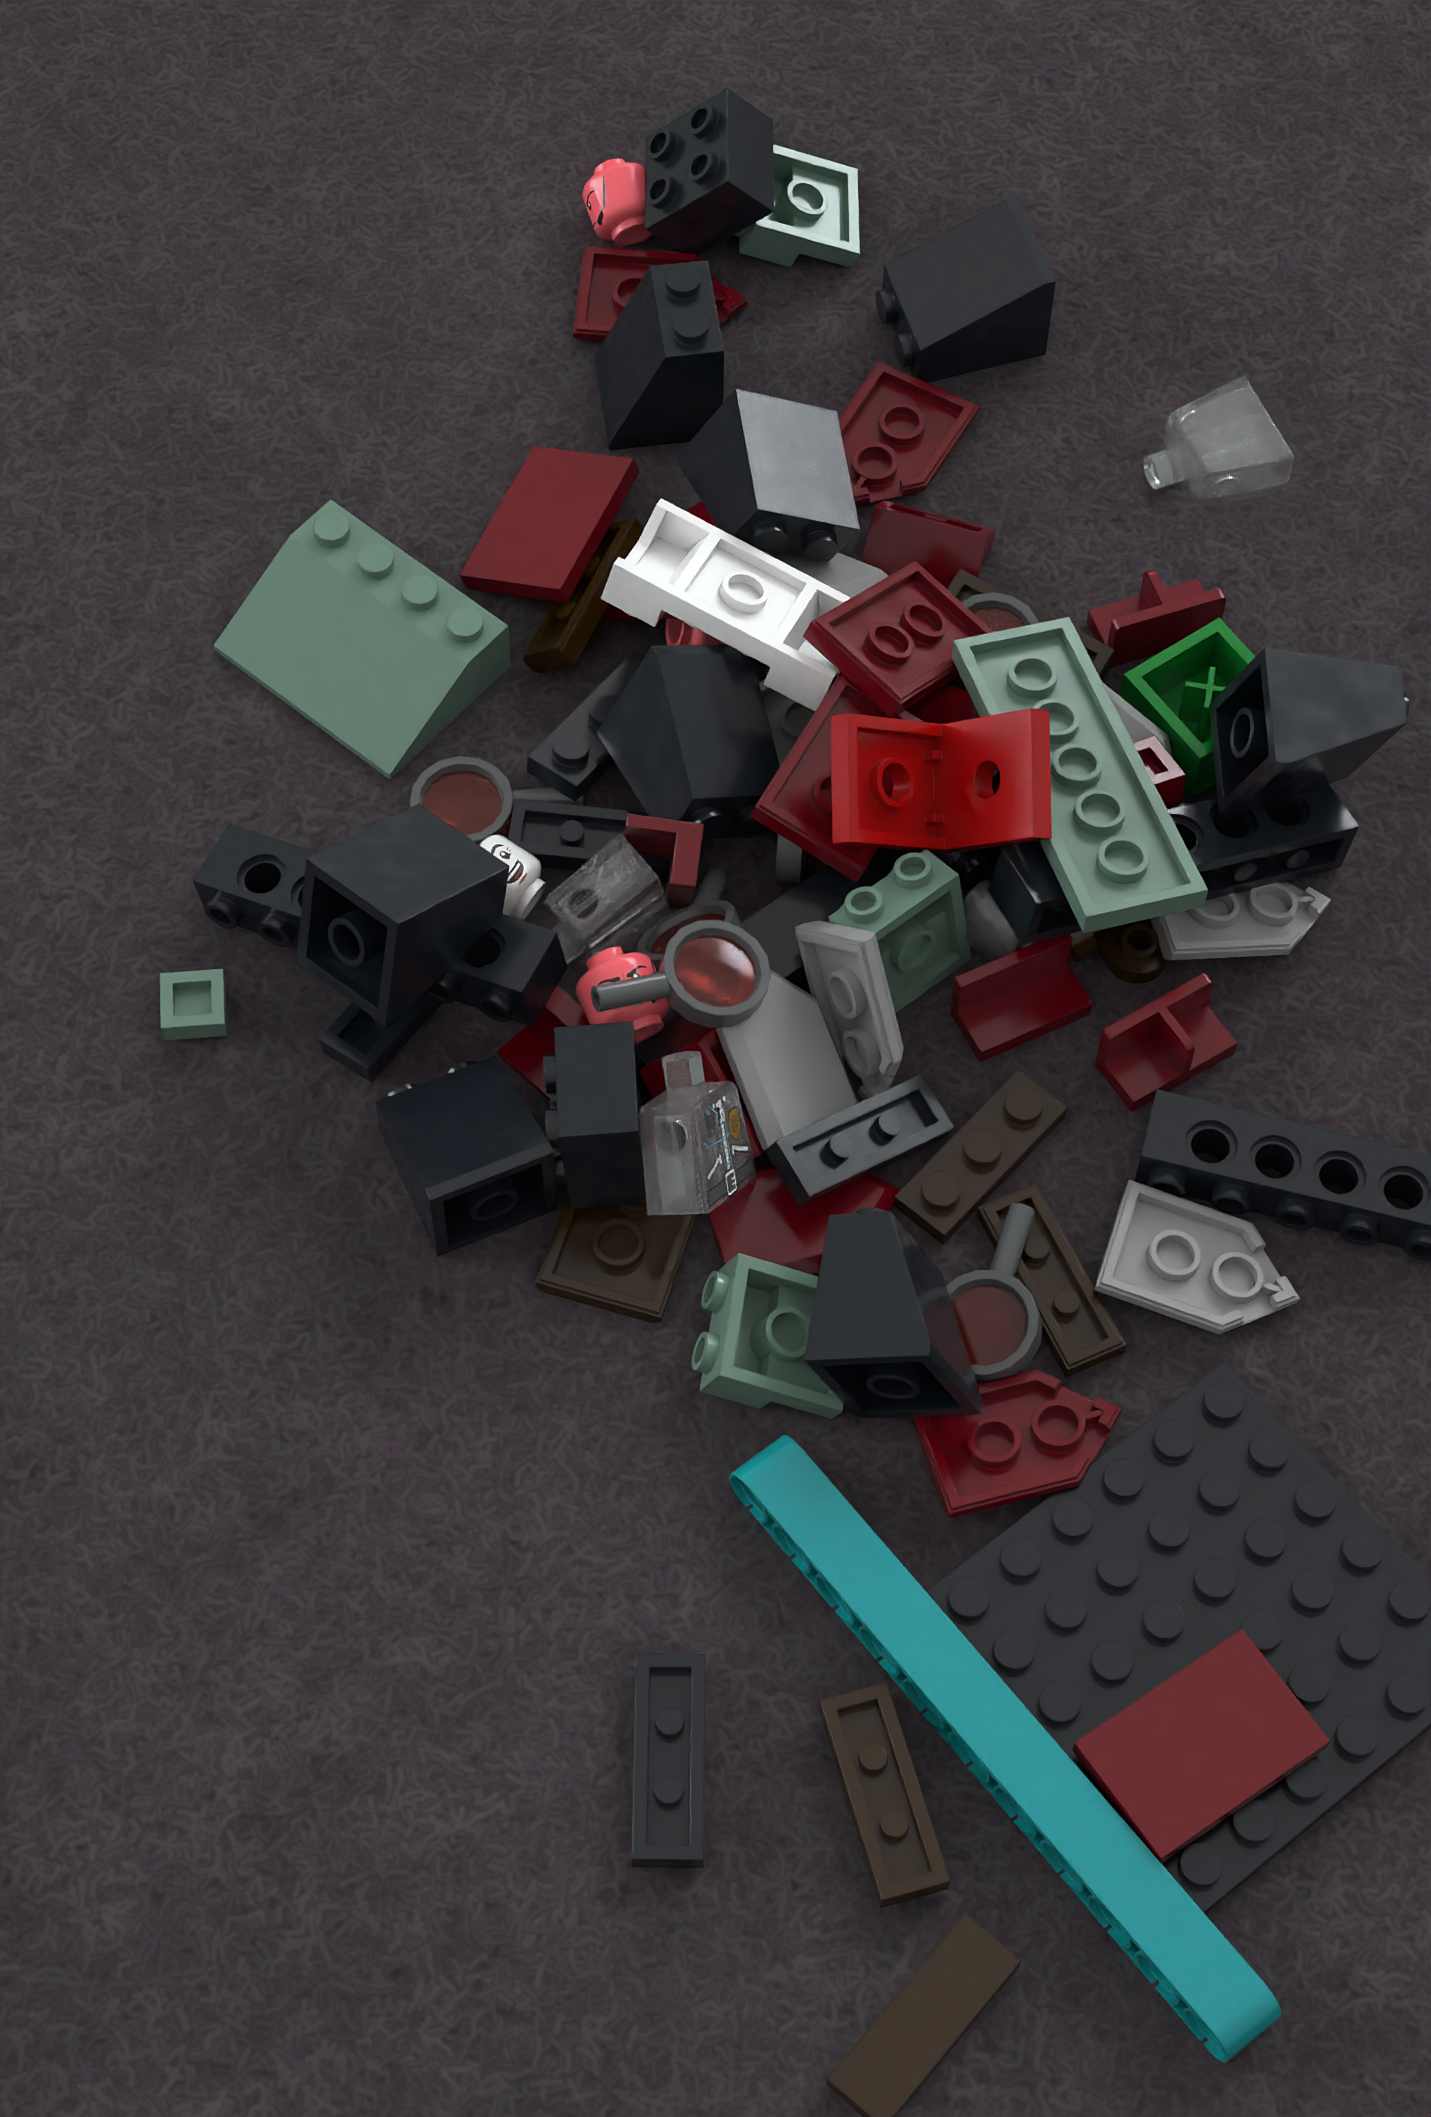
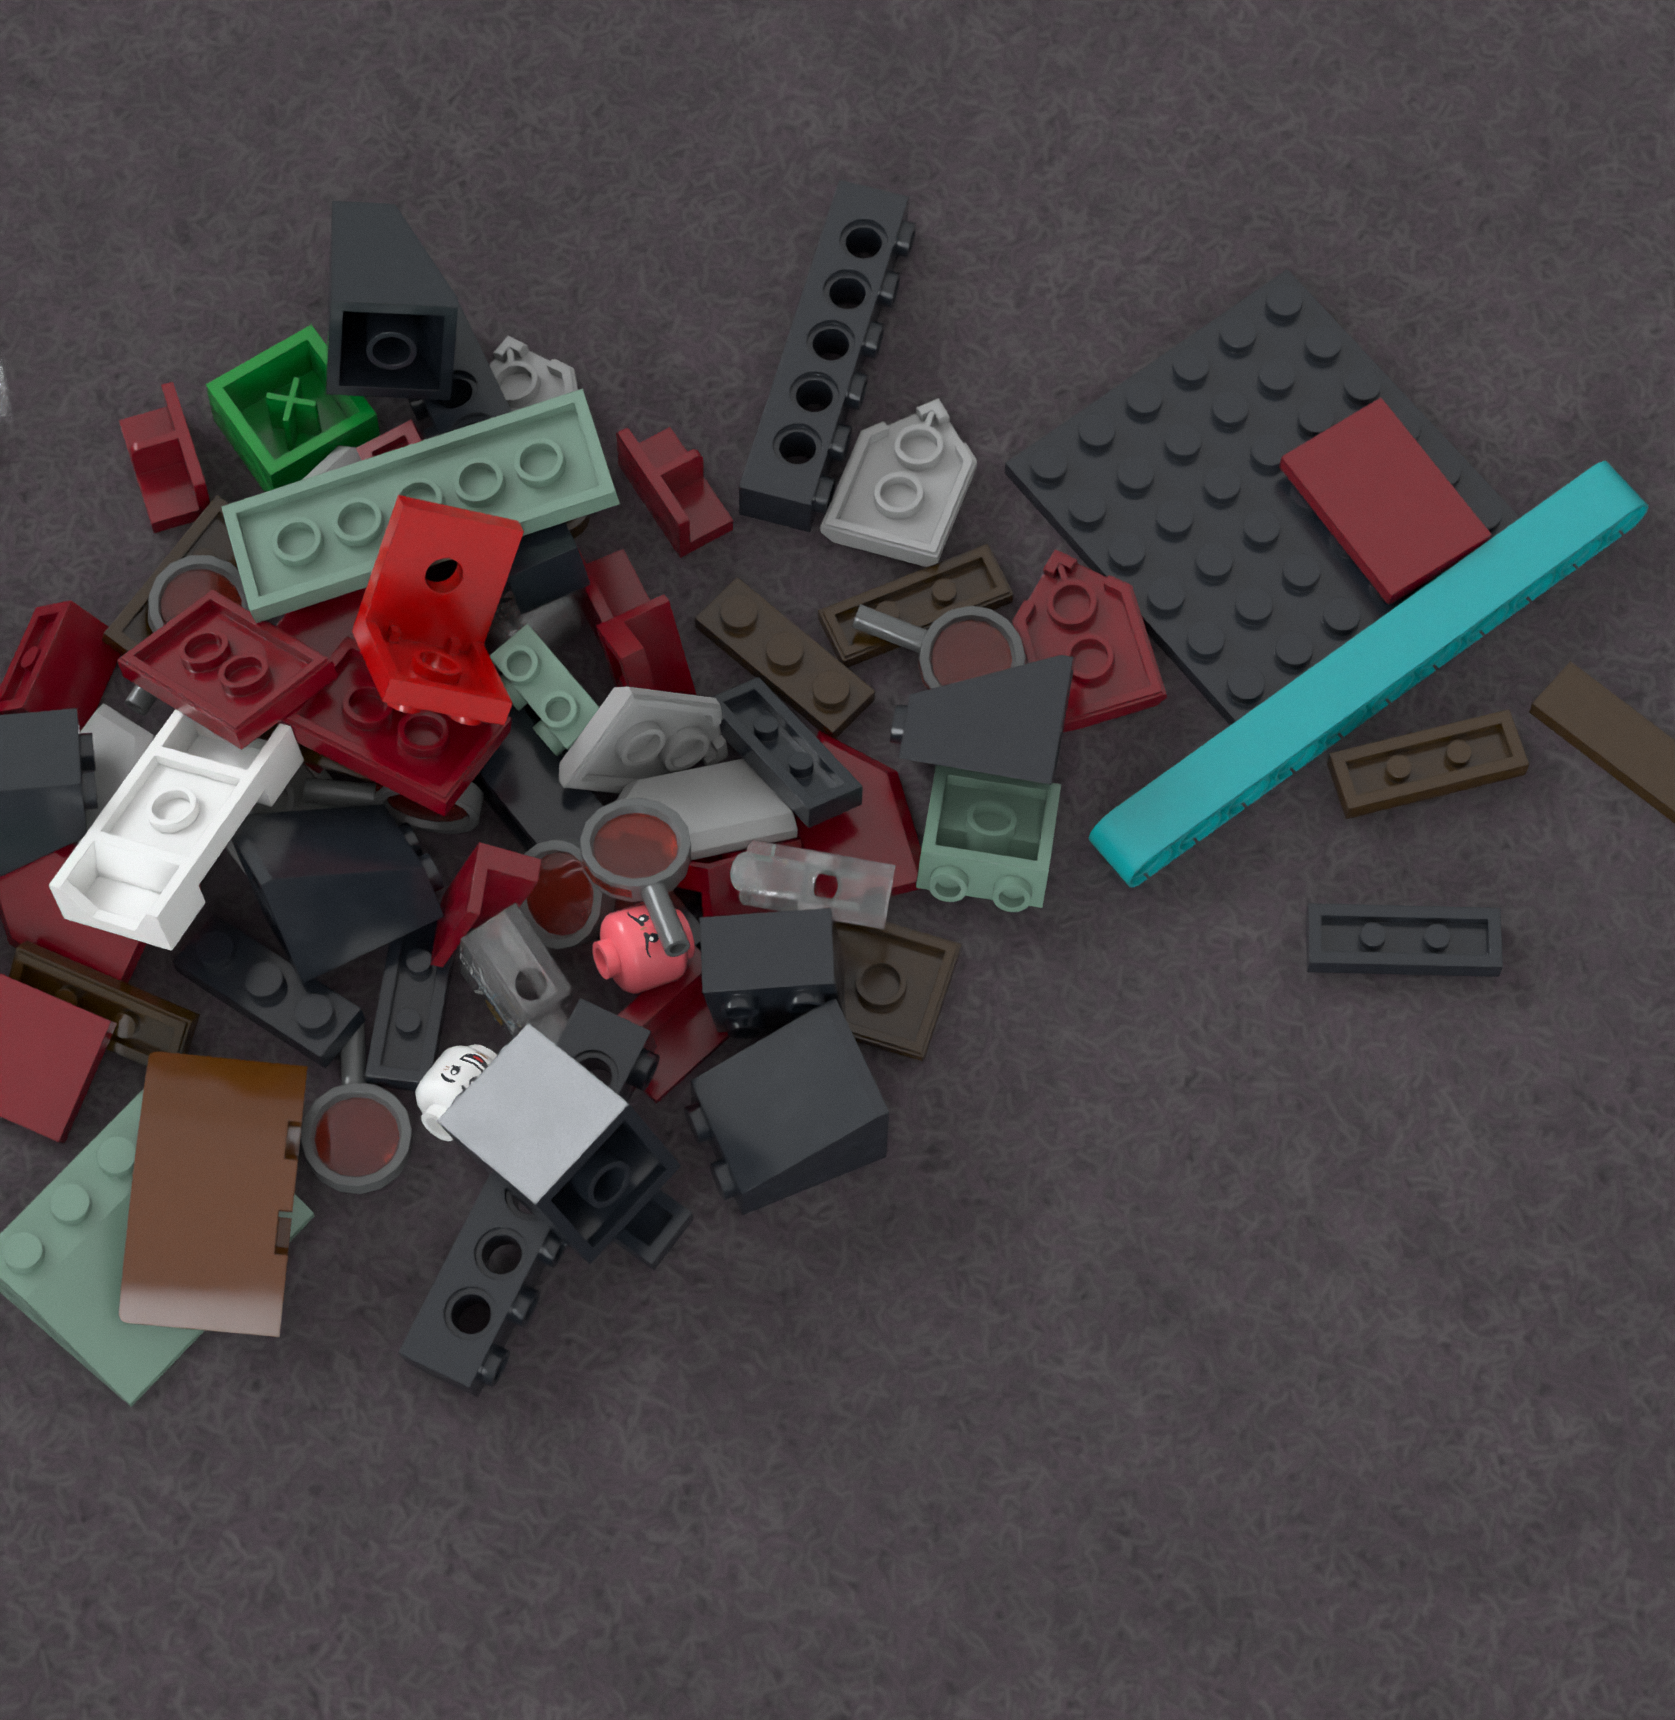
camera: 90 degrees left, 5 degrees up
sand green plate [160,969,227,1040] -> none
none -> reddish brown panel [119,1052,308,1337]
none -> dark red panel [596,594,697,695]

